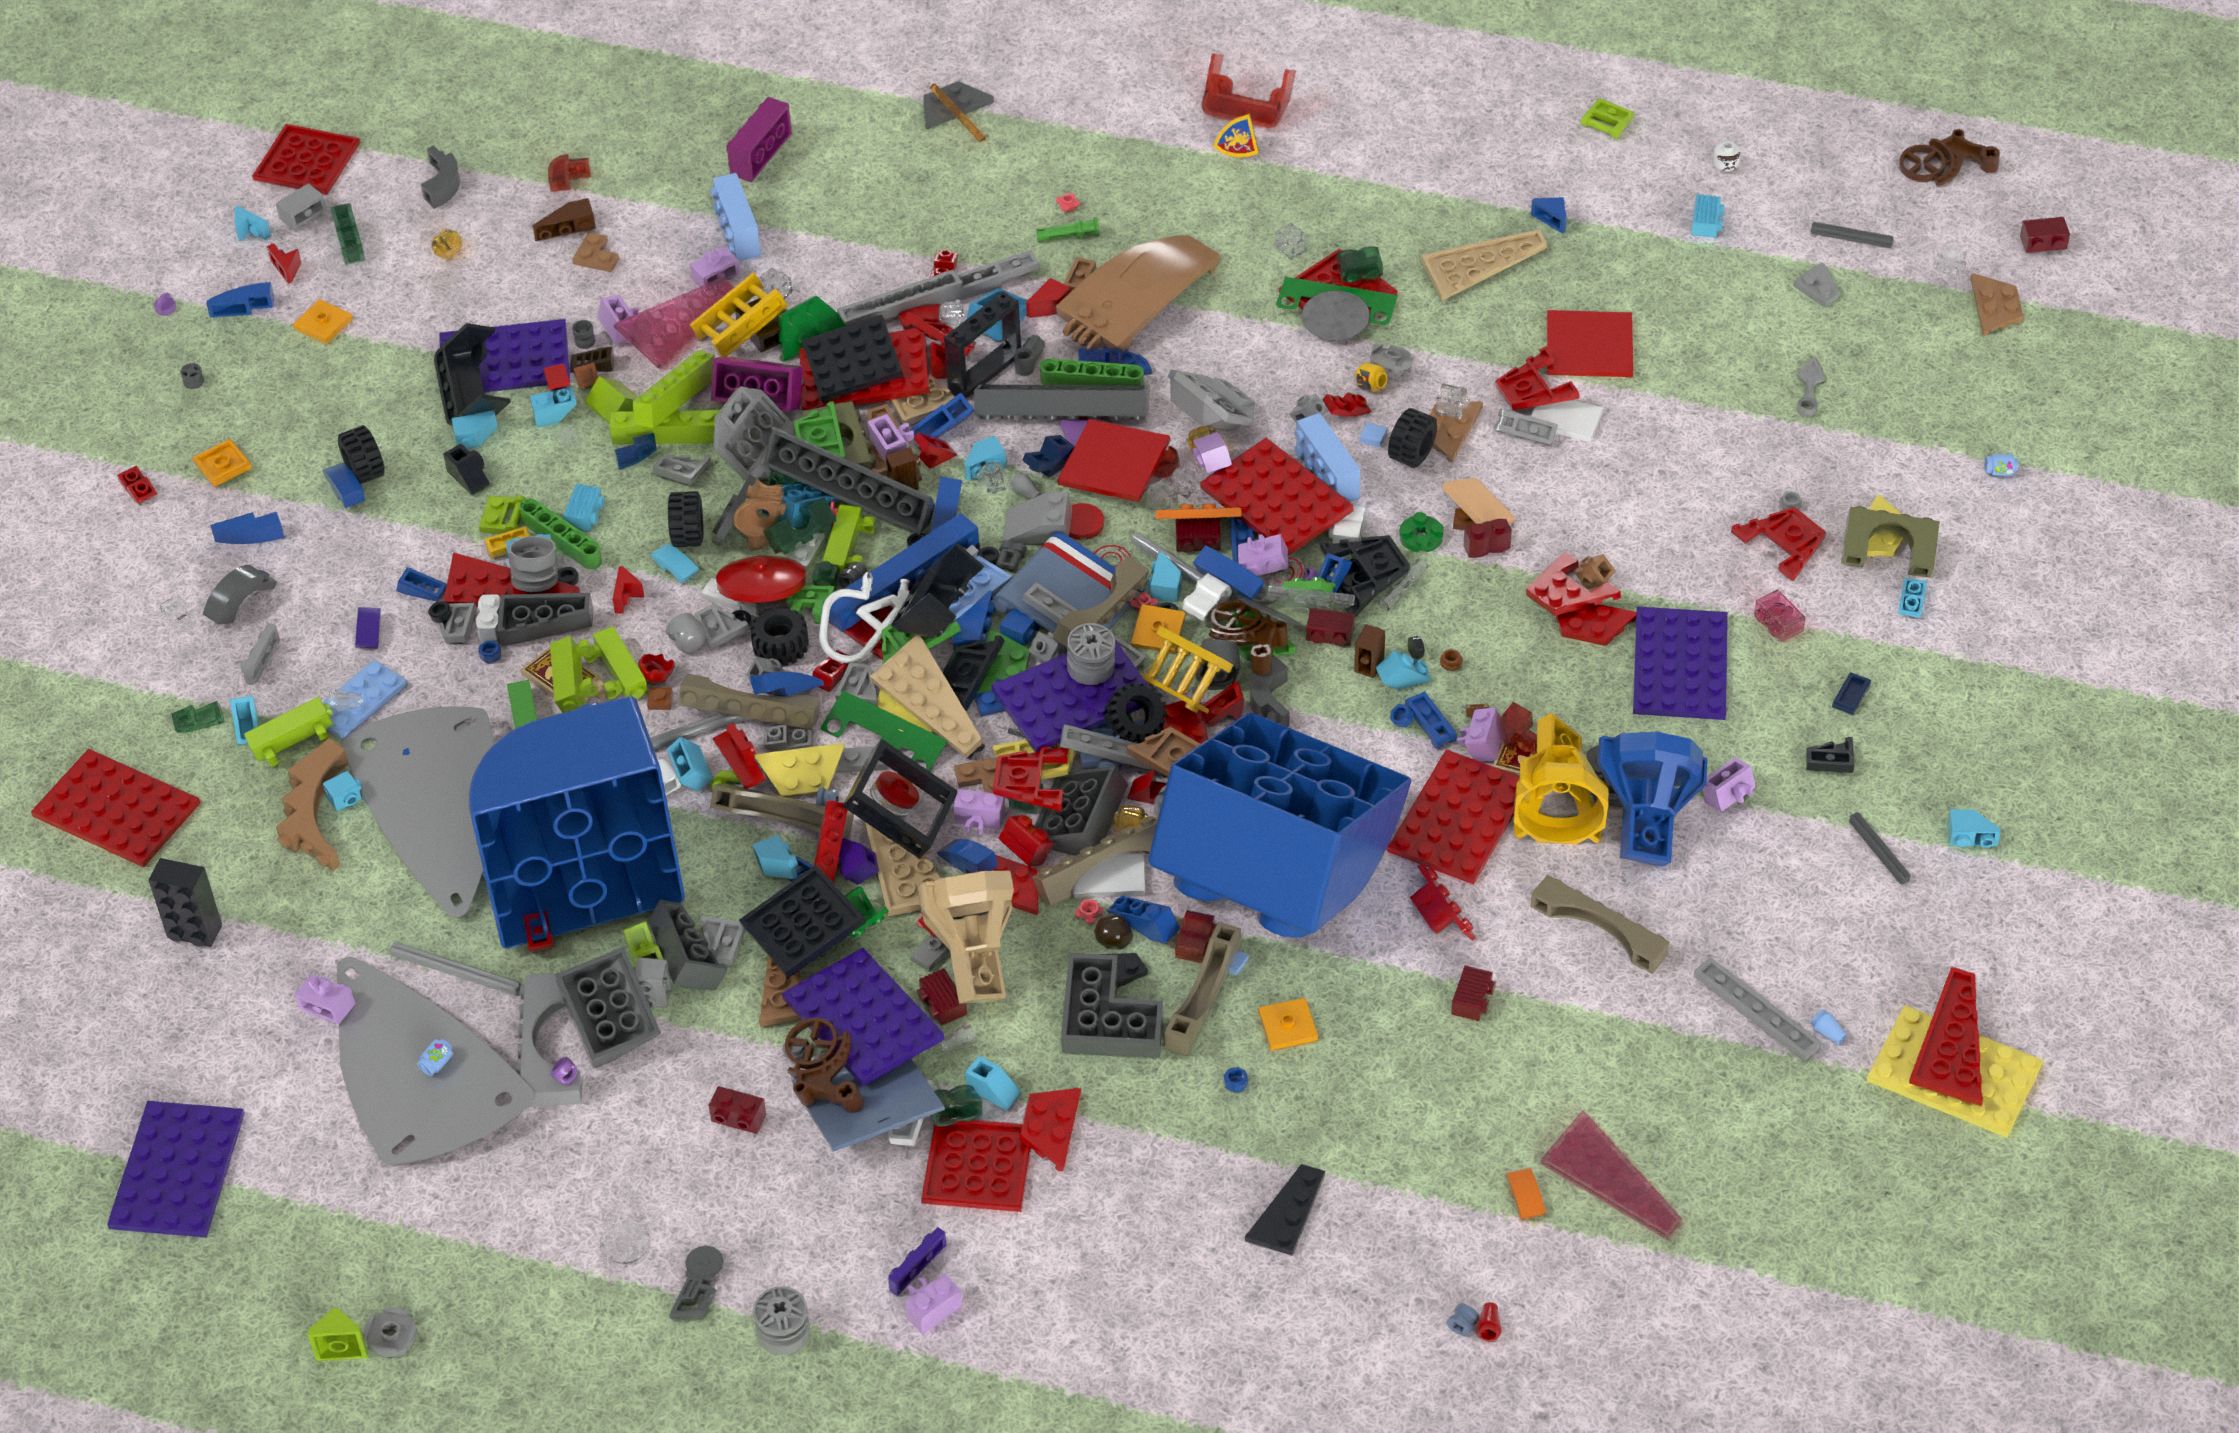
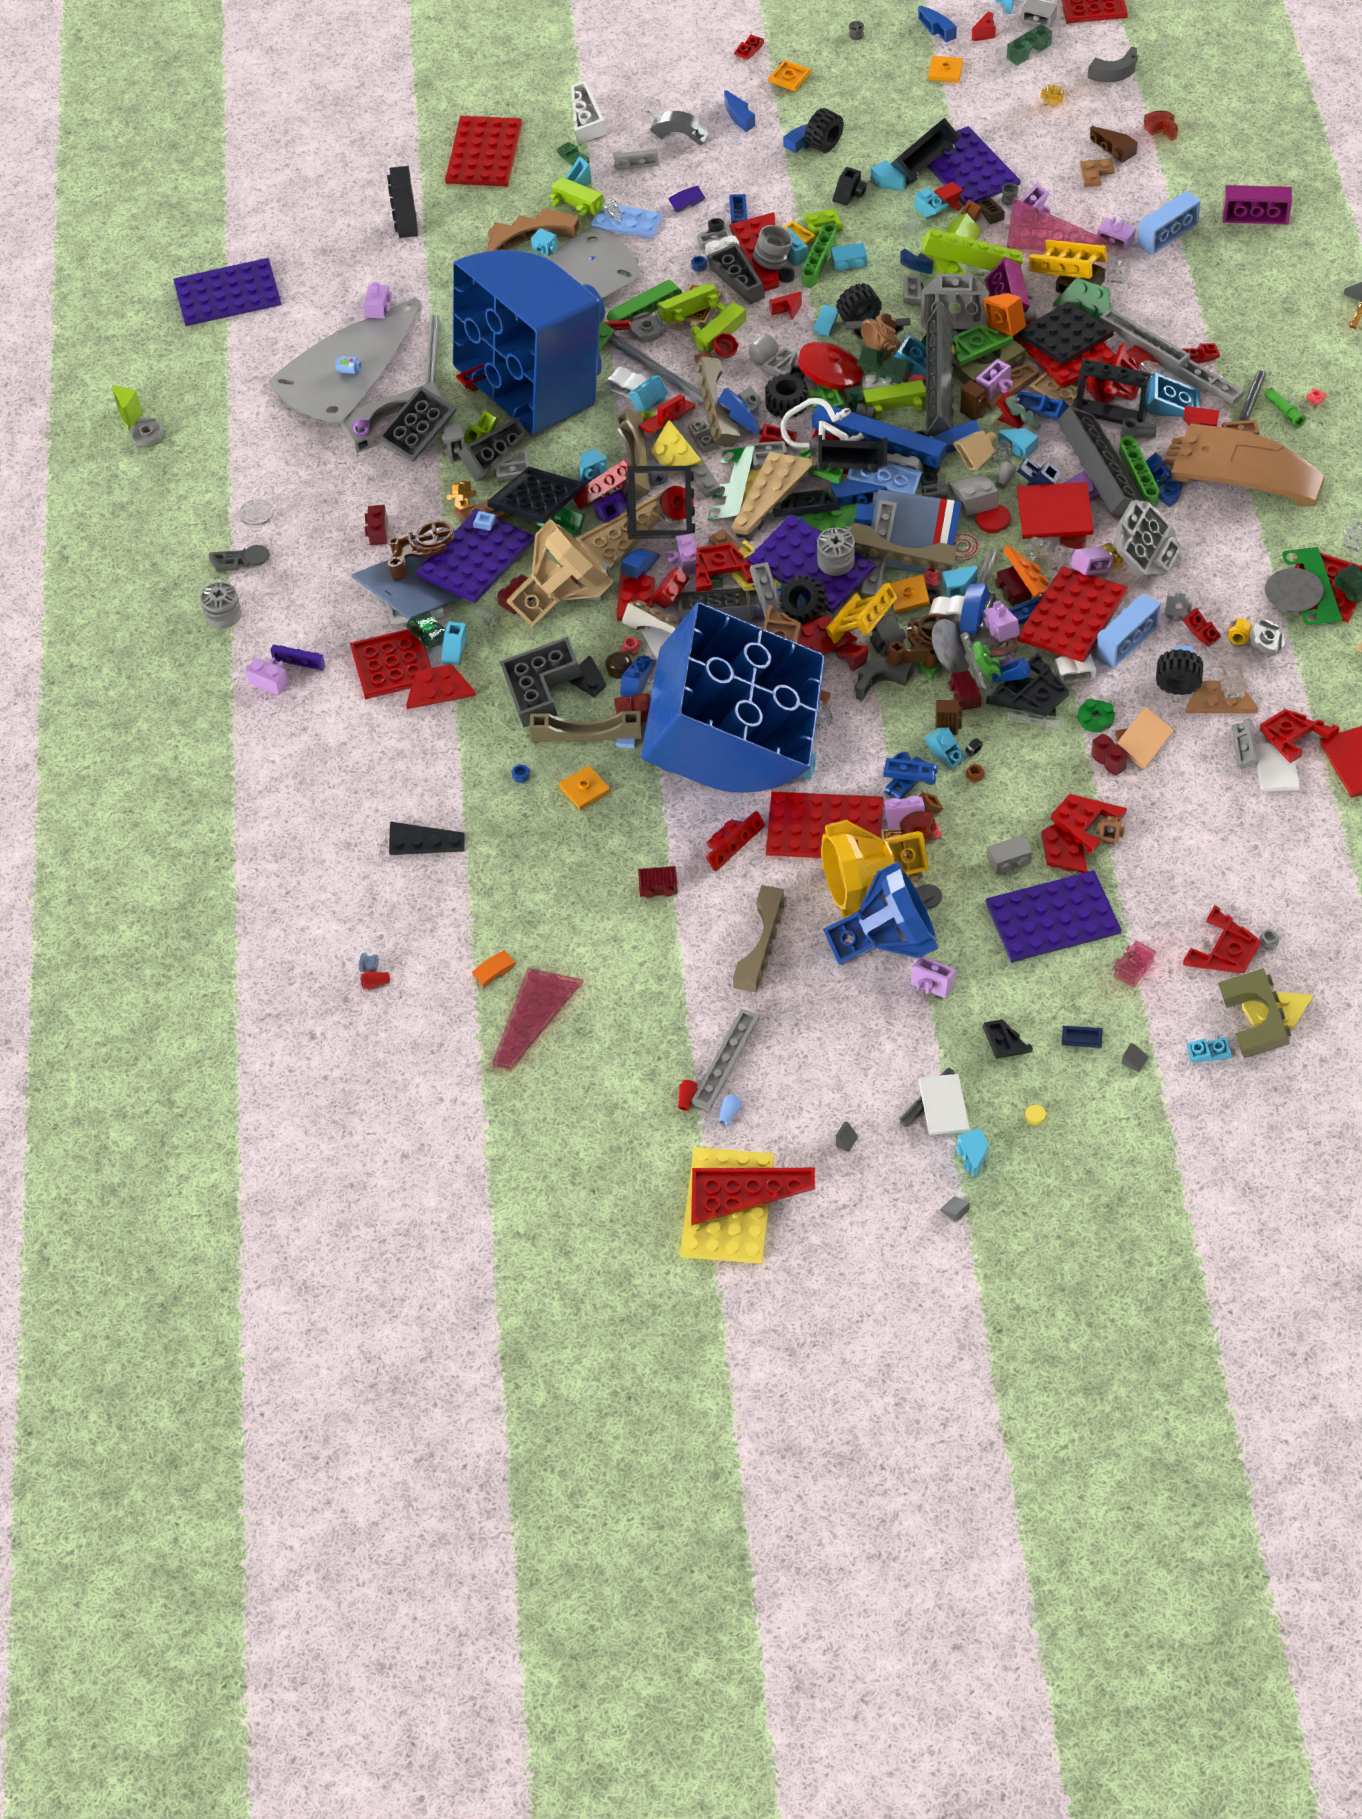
camera: 70 degrees right, 5 degrees up
none -> pearl gold hips [447,481,476,509]
none -> light blue tile [473,511,496,531]
none -> white wedge [571,80,607,144]
none -> red cone [678,1080,698,1111]
none -> dark grey slope [836,1121,858,1152]
none -> blue plate [884,758,938,785]
none -> white tile [918,1074,970,1136]
none -> slope [940,1196,970,1223]
none -> tan torso [953,430,997,471]
none -> orange slope [983,293,1026,336]
none -> light grey brick [987,835,1032,874]
none -> sand green animal [1005,396,1040,430]
none -> light yellow tile [1025,1105,1046,1126]
none -> dark grey slope [1121,1043,1148,1072]
none -> dark grey axle [1239,370,1266,421]

